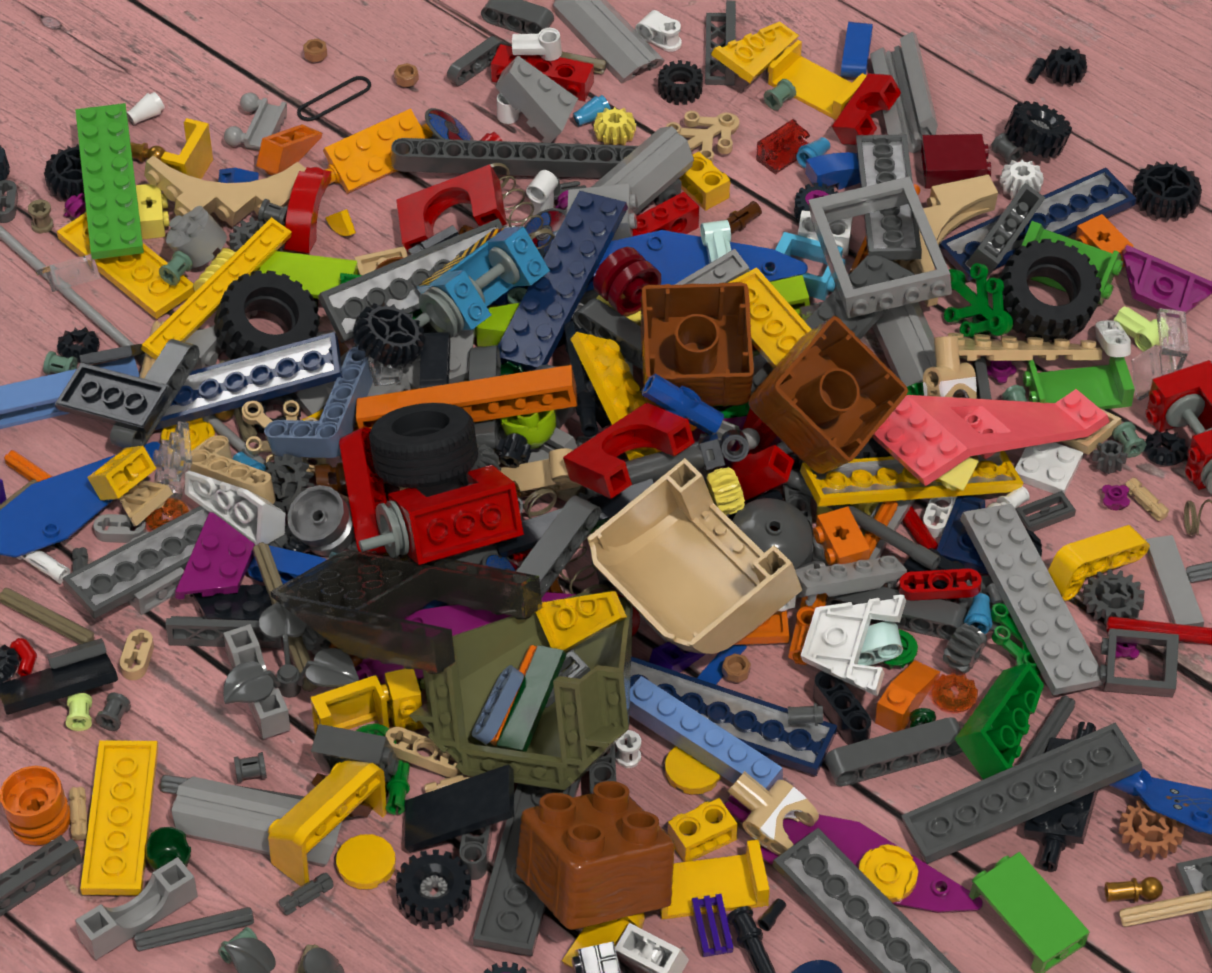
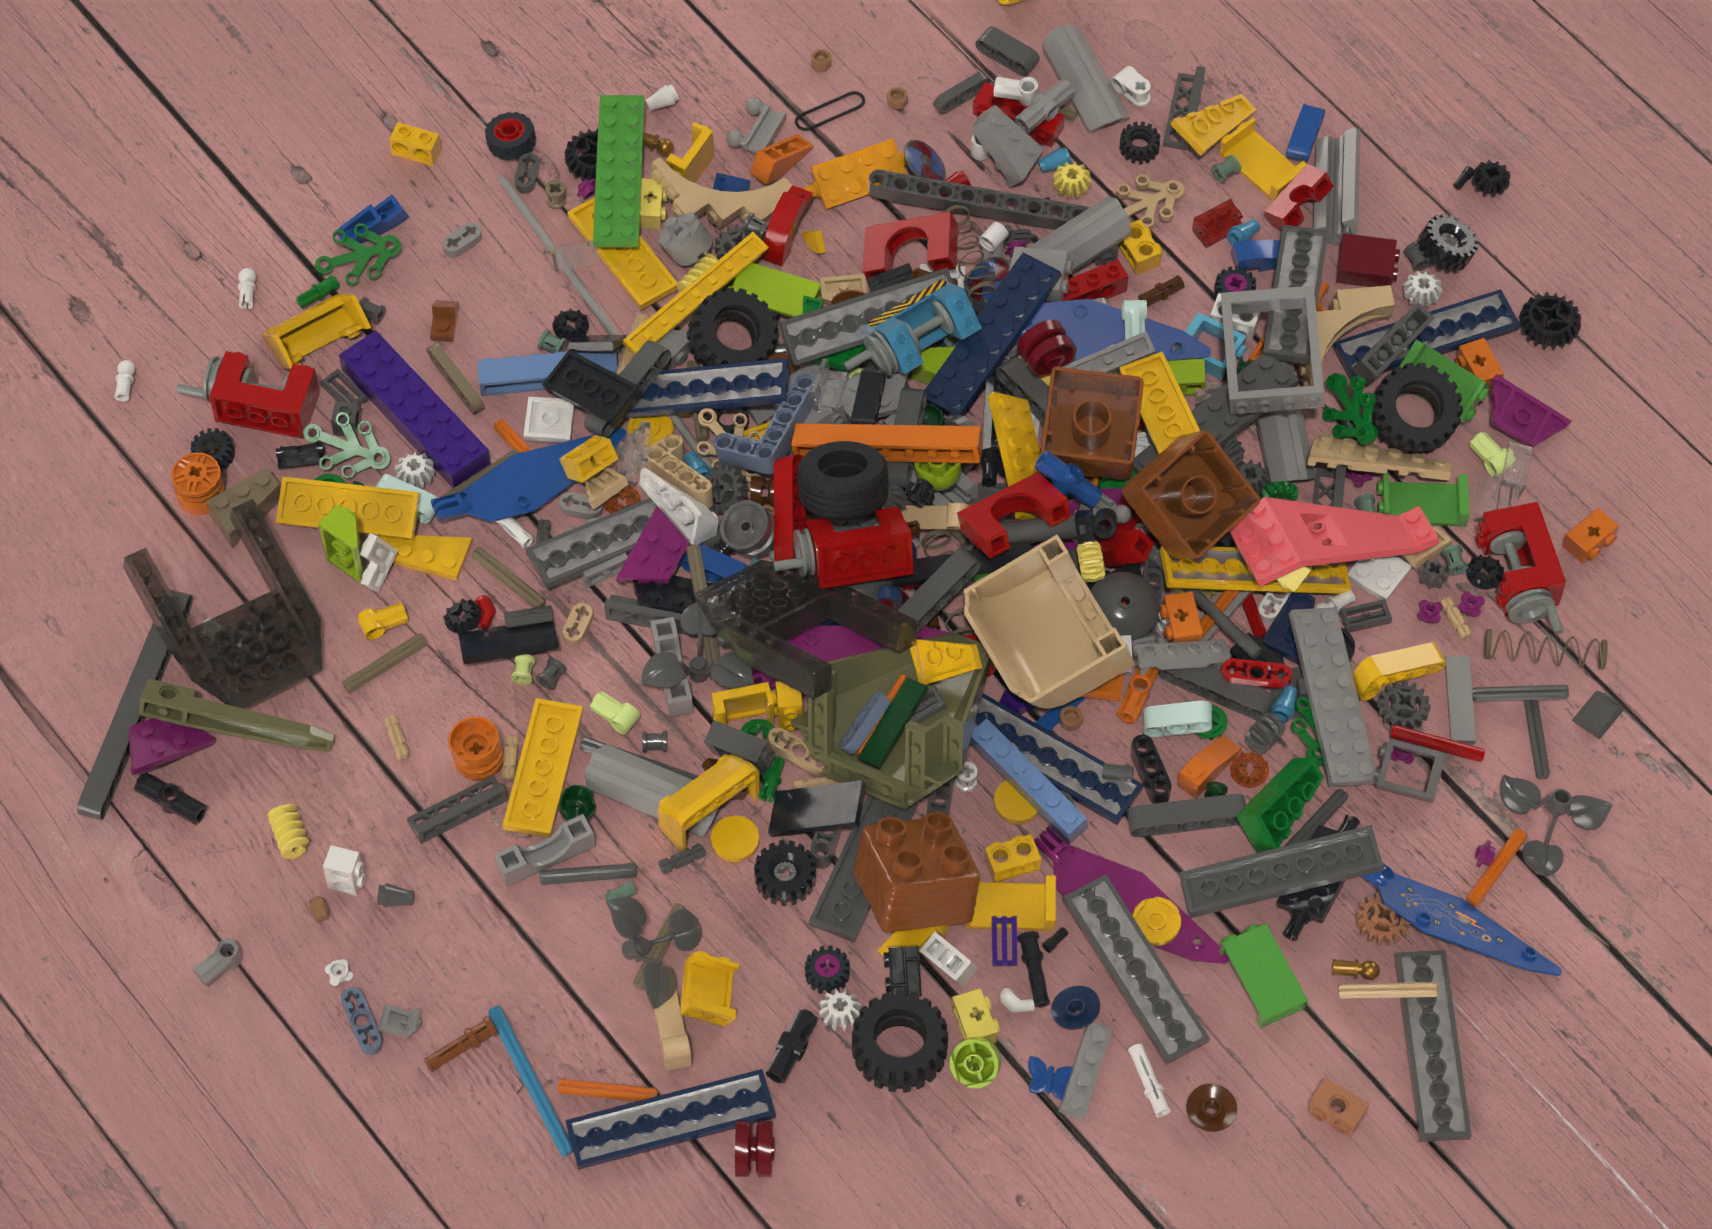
camera: 10 degrees right, 10 degrees up
sand green bush [159,251,193,285] -> none
black gear [352,302,426,369] -> none
tan connector [728,771,819,856] -> none
white wing [801,595,906,696] -> none
tan connector [923,335,977,399] -> none
white beam [1095,320,1131,357] -> none
none -> white plate [523,397,575,443]
none -> yellowish green piece [590,691,641,735]
none -> light grey piece [1015,79,1075,133]
none -> magenta plate [1458,592,1485,617]

